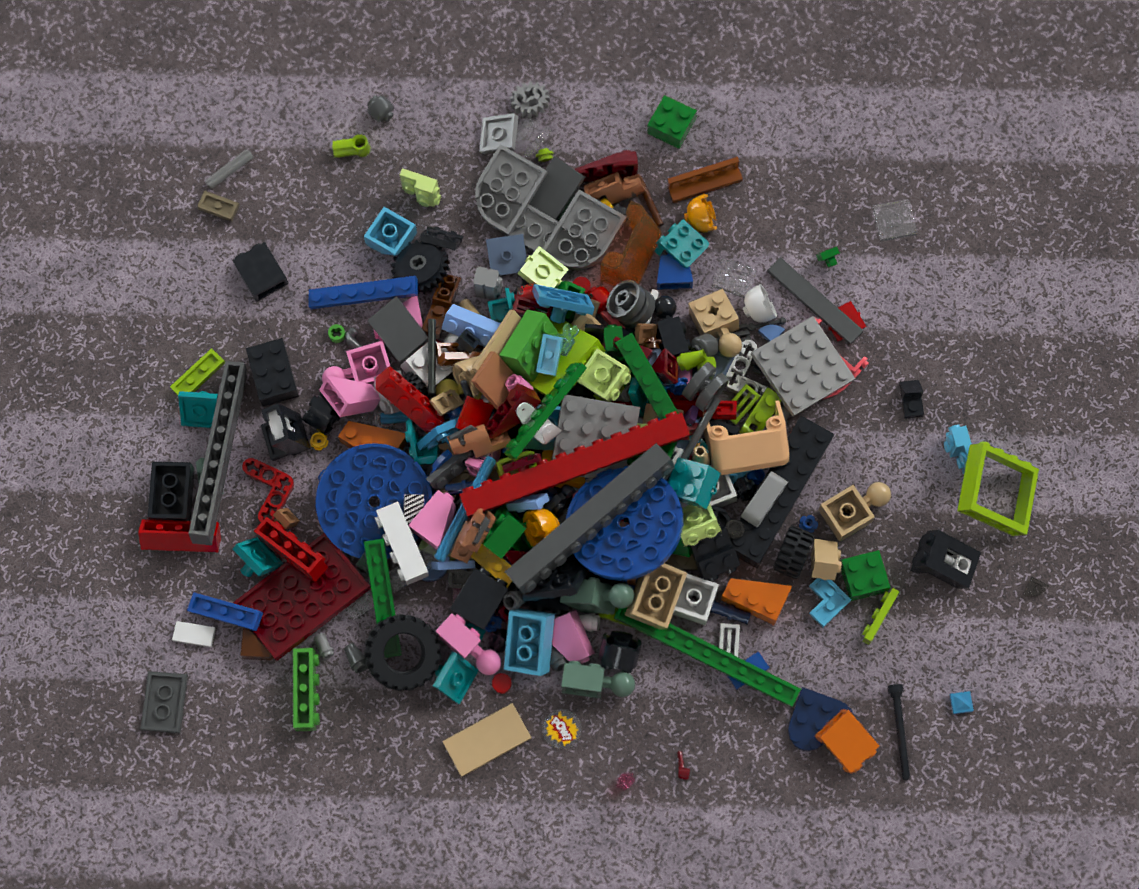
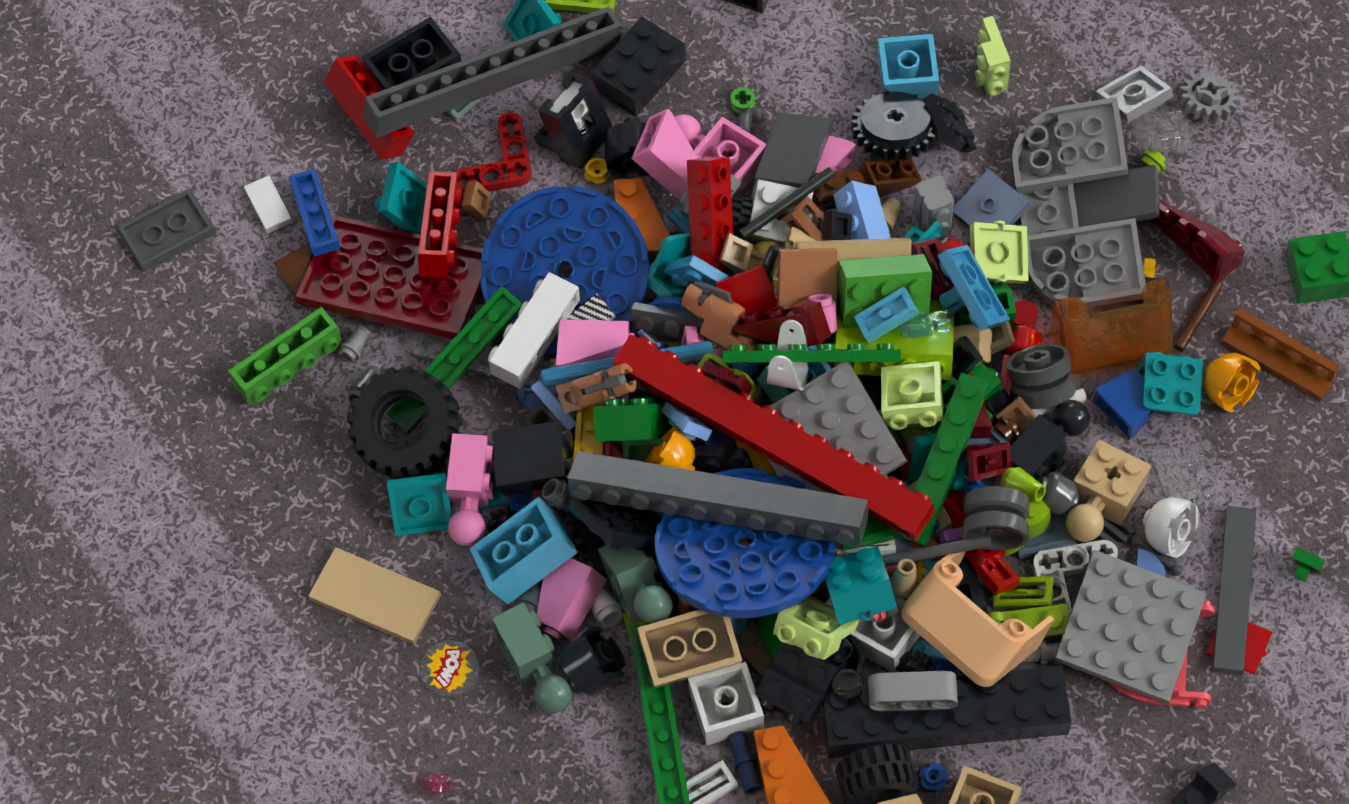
camera: 55 degrees right, 10 degrees down
blue plate [309,276,418,309] -> none
red tile [492,673,512,694] -> none
nougat plate [584,172,646,204] -> none

